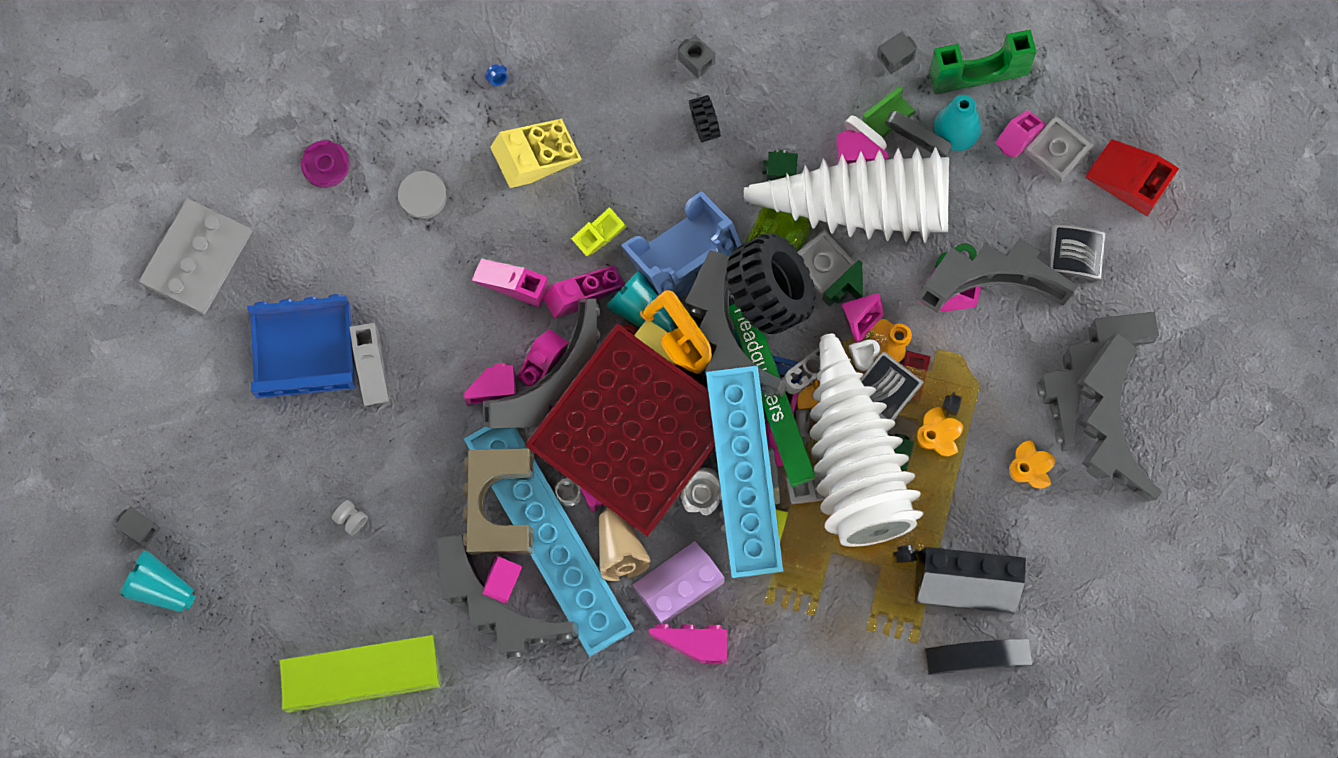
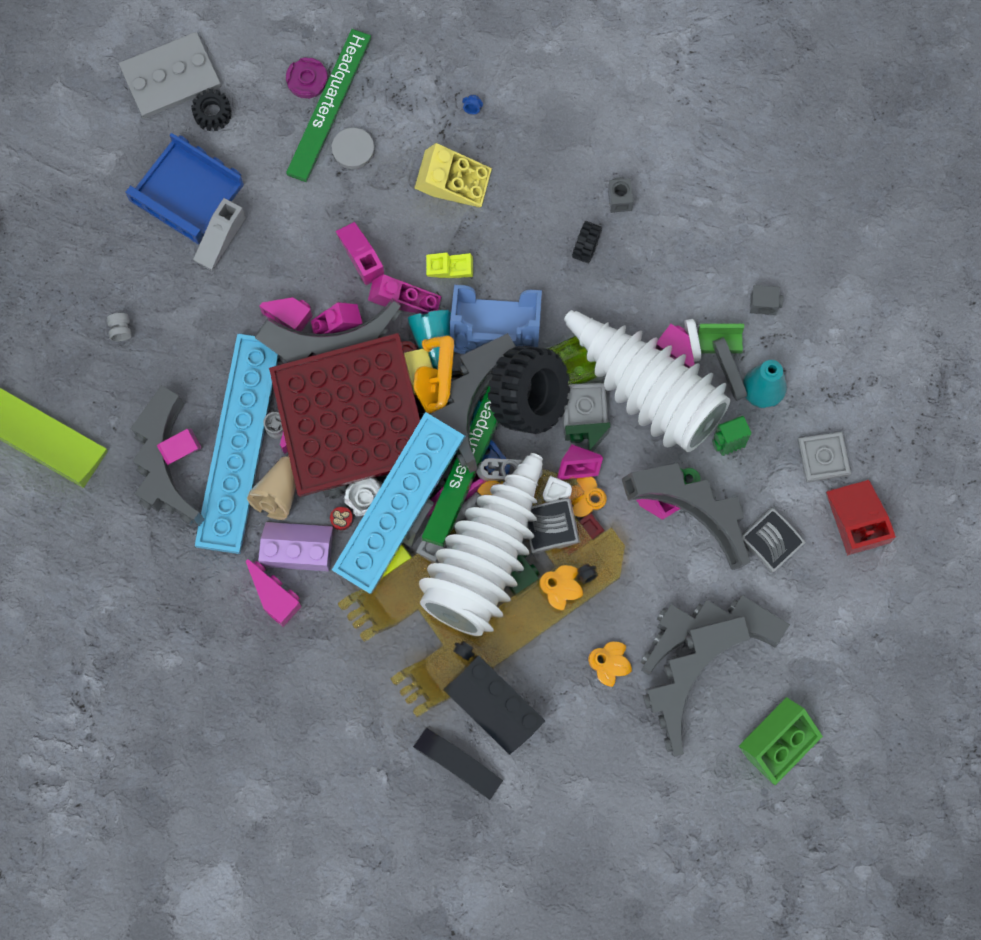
camera: 35 degrees right, 0 degrees up
dark tan arch [463,448,534,555] -> none
dark green brick [762,150,798,182] -> none
green arch [929,29,1037,94] -> none
dark pink slope [995,110,1047,158] -> none
none -> black tyre [191,89,232,131]
none -> green tile [286,29,371,183]
none -> tile [330,507,353,530]
none -> green brick [712,416,751,456]
none -> bright green slope [739,697,823,785]

